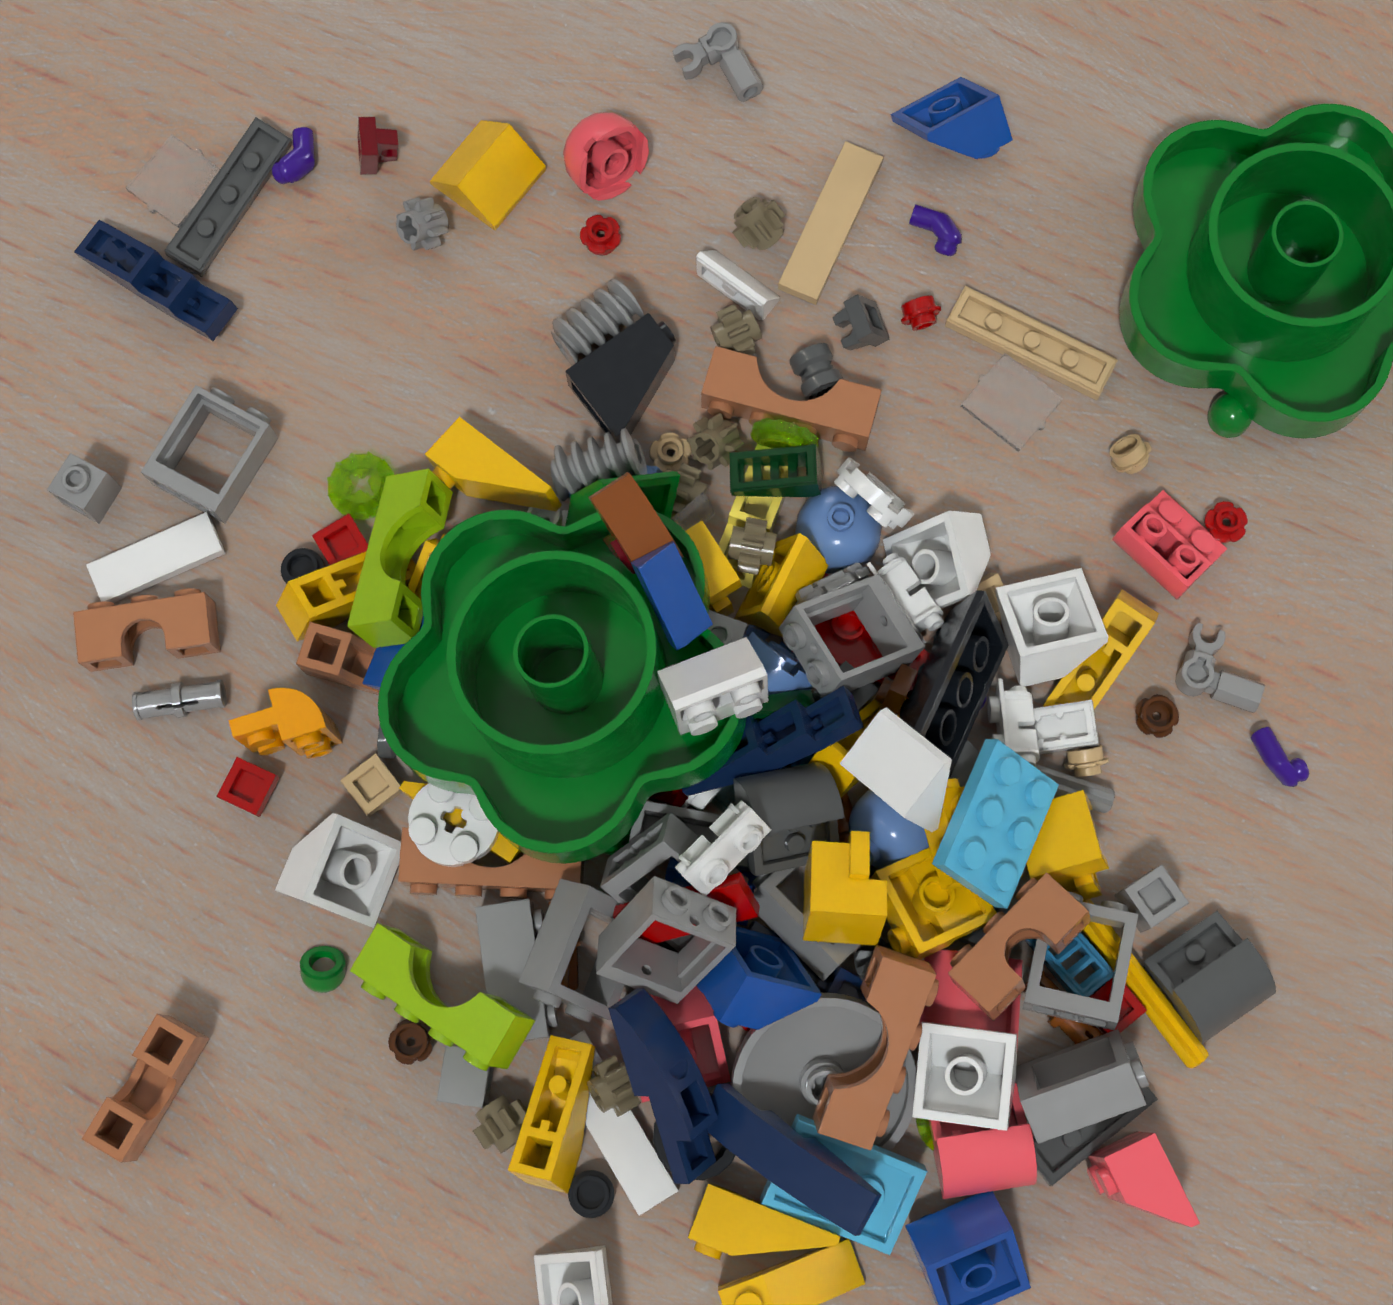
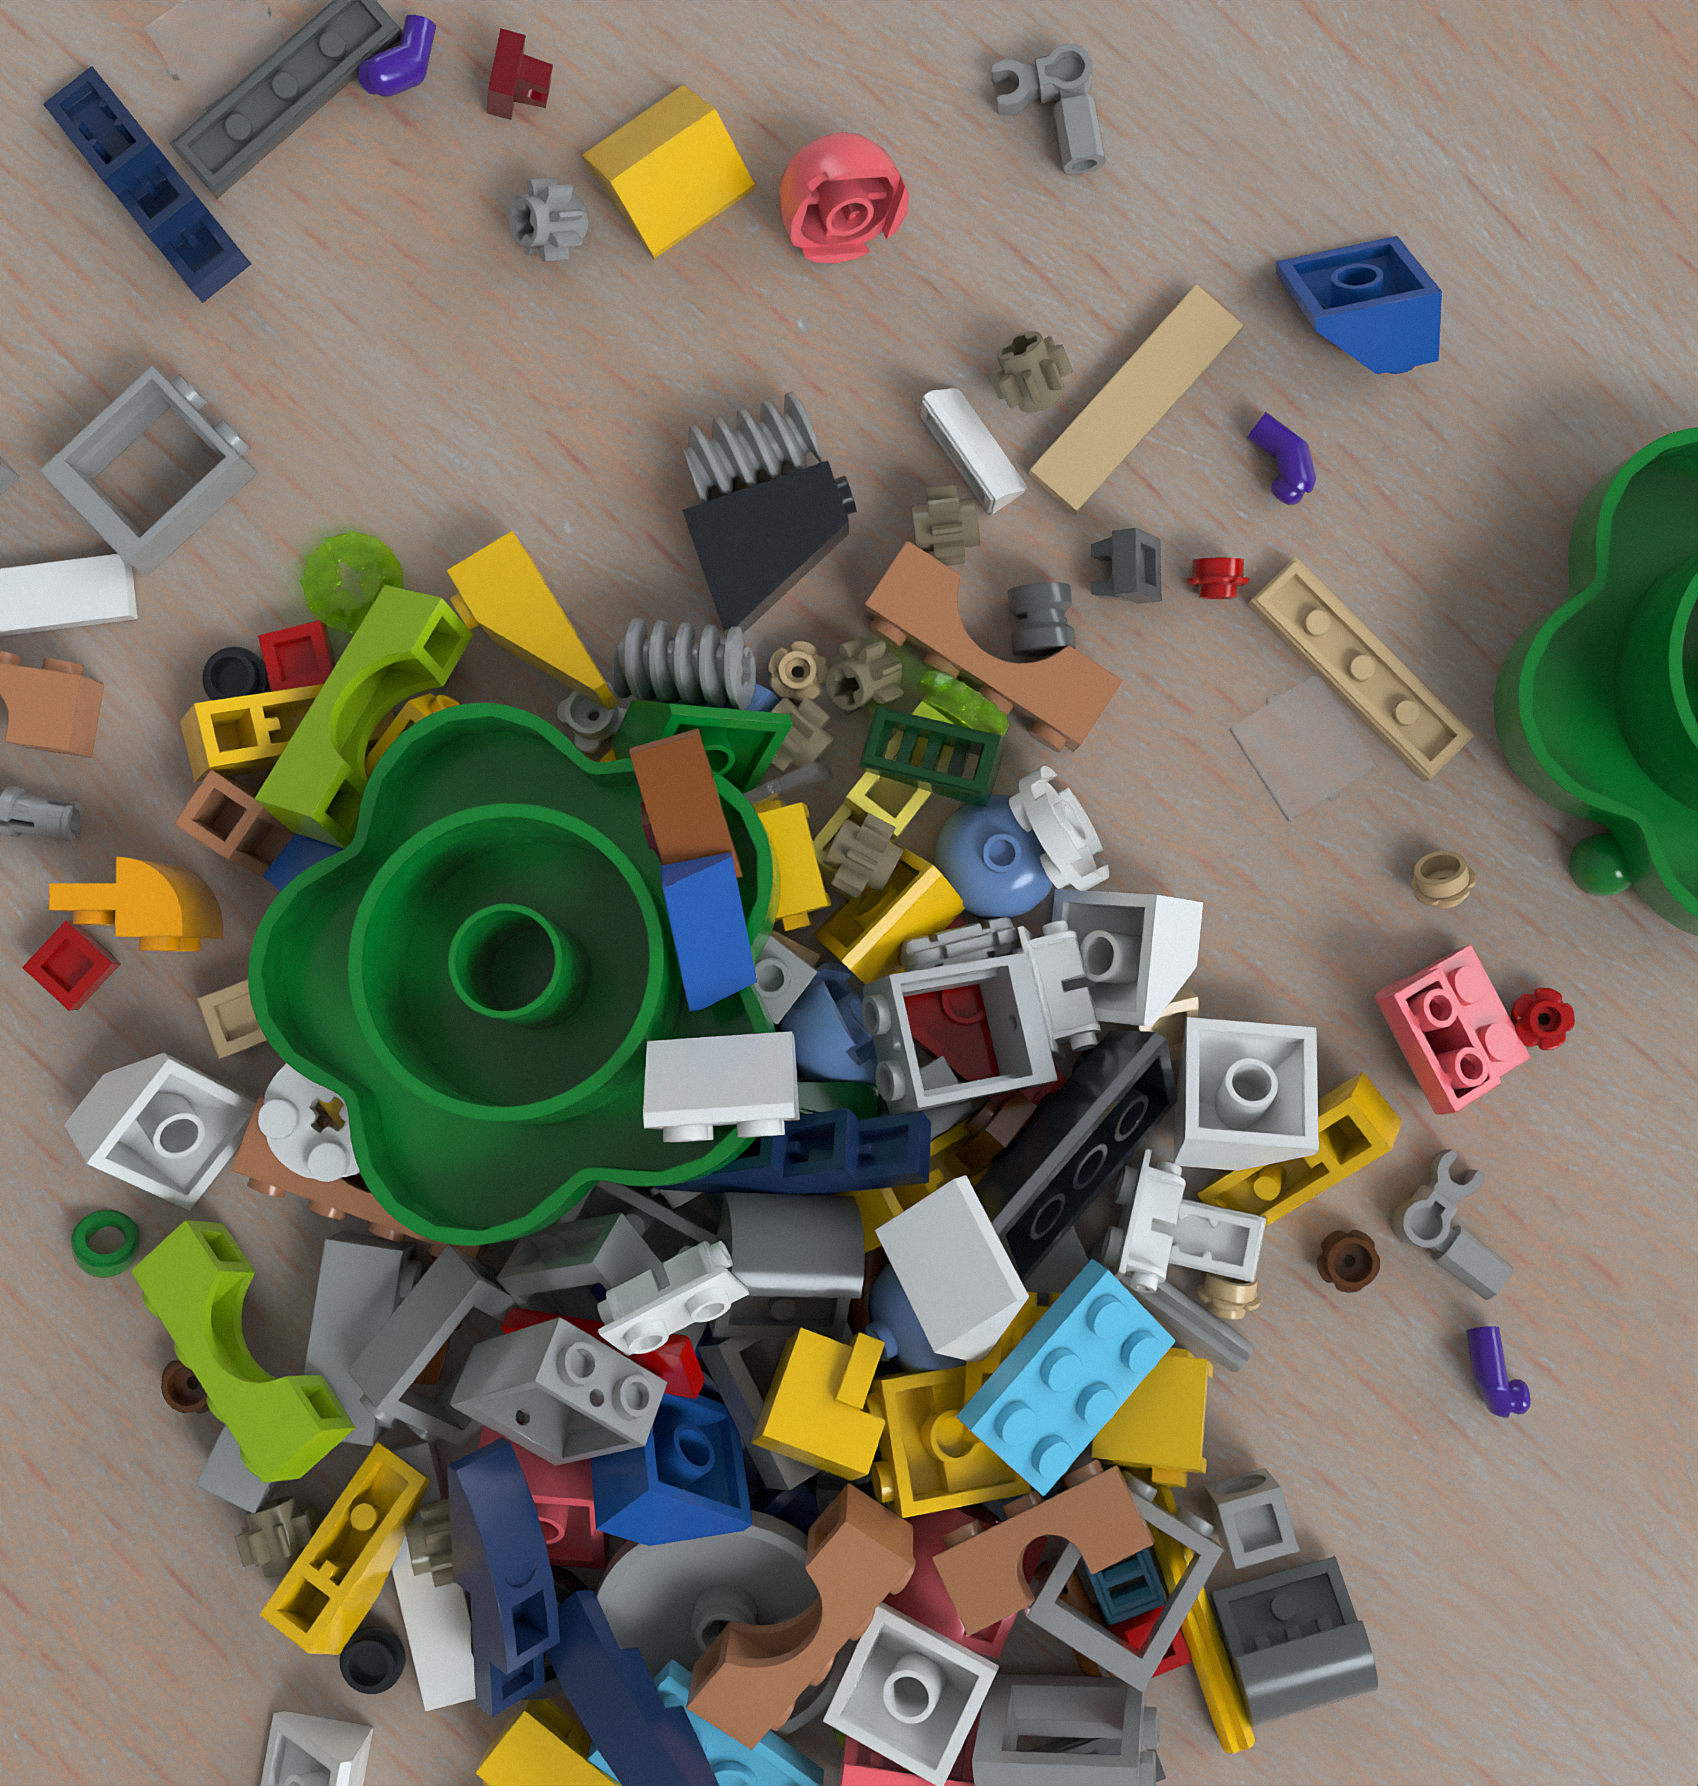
camera: 15 degrees right, 10 degrees up
red plate [580,215,621,256] -> none

